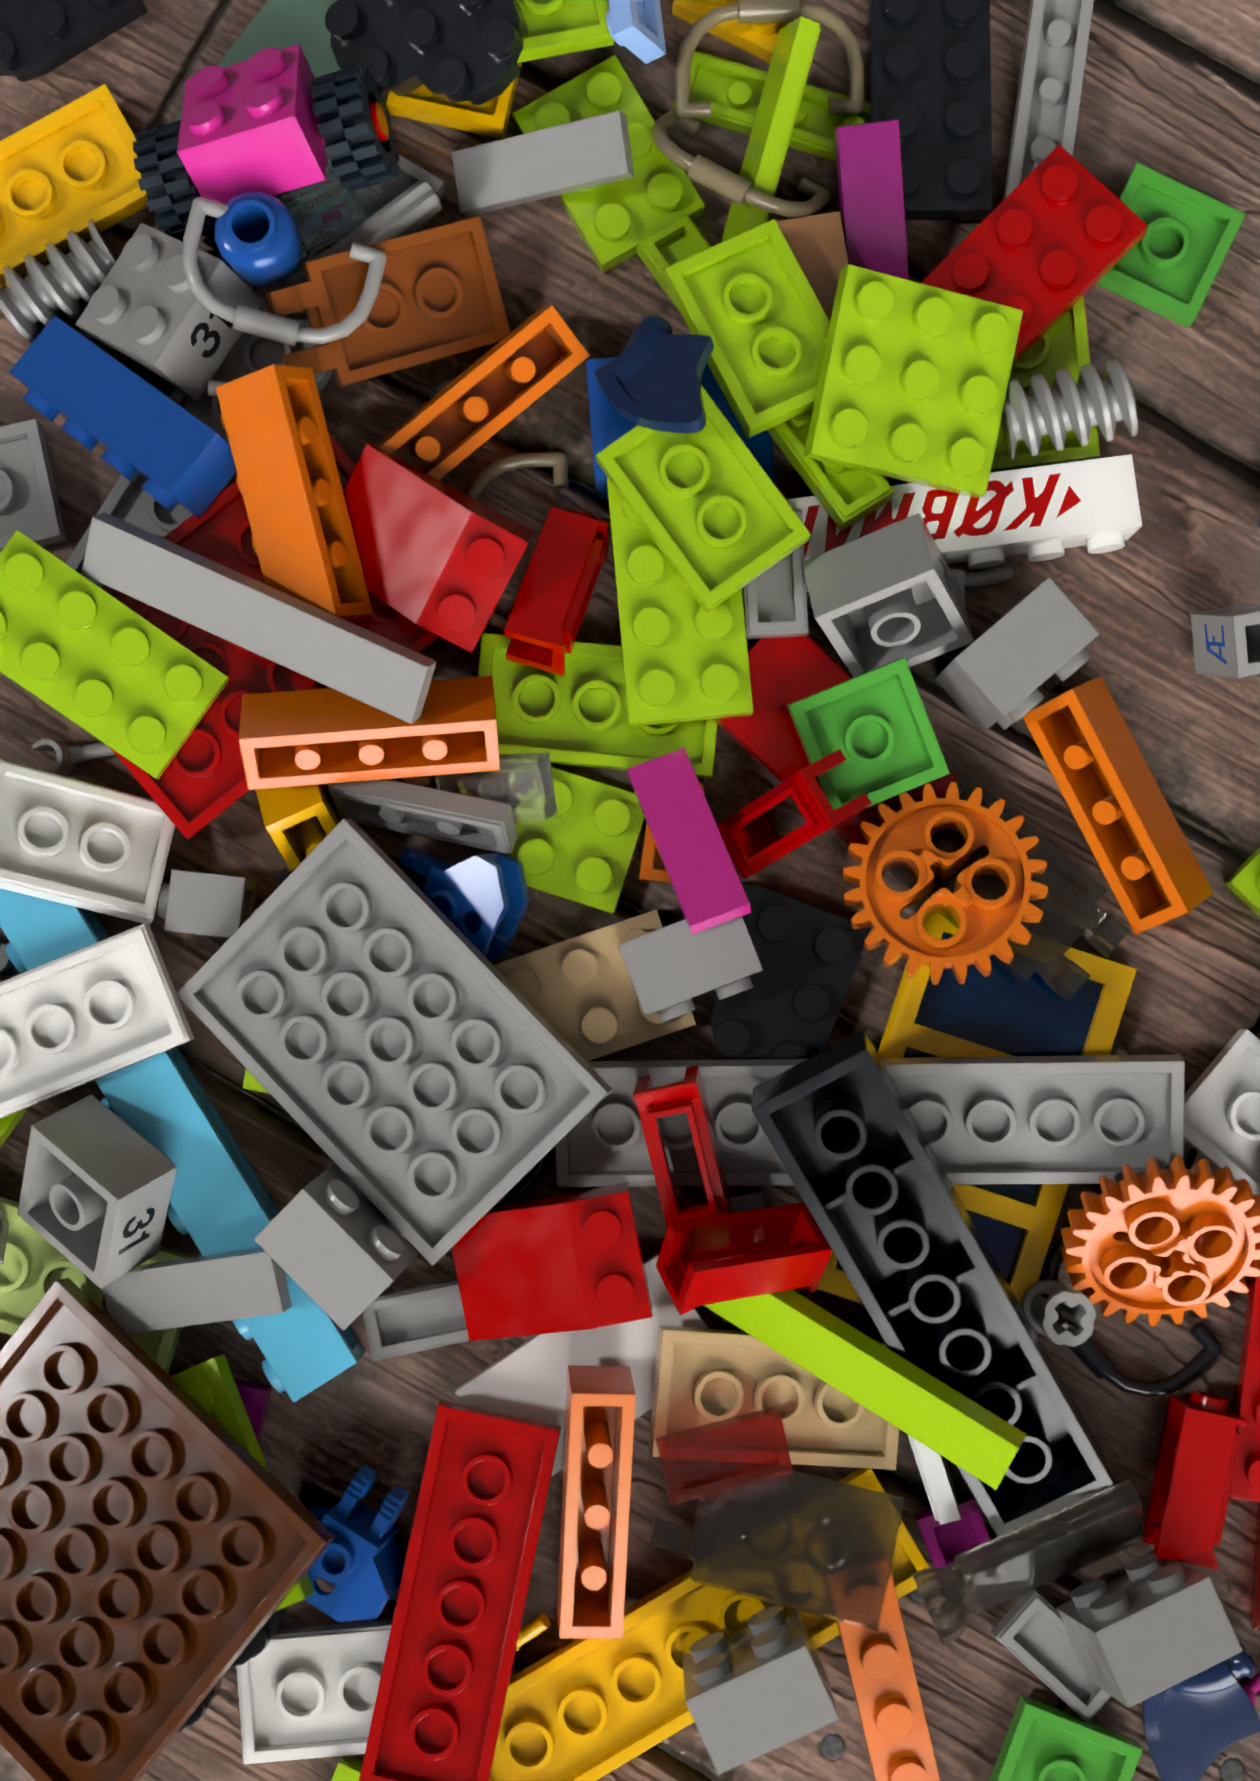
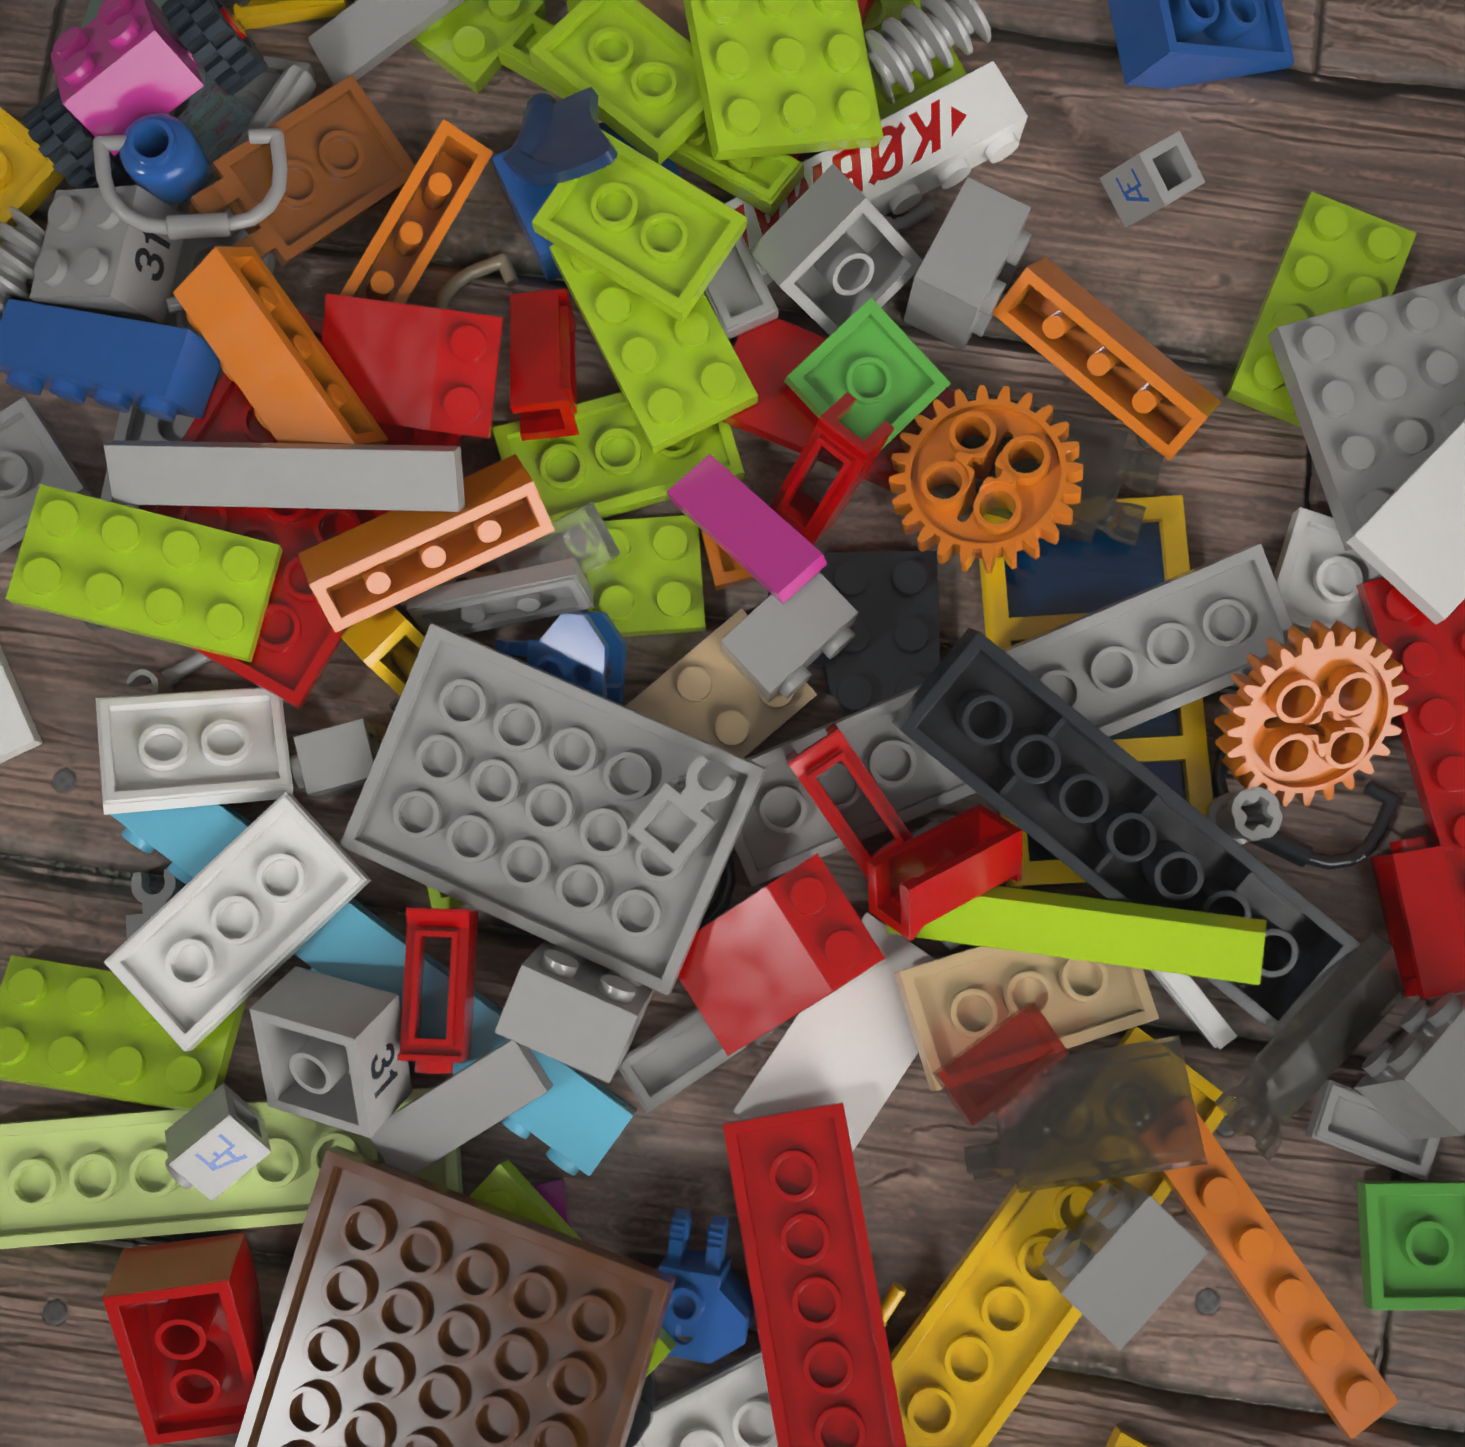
camera: 25 degrees left, 5 degrees down
orange brick [556,1365,636,1639] -> none
magenta plate [914,1492,997,1580] -> none
none -> red window [397,907,478,1074]
none -> light grey plate [627,754,737,871]

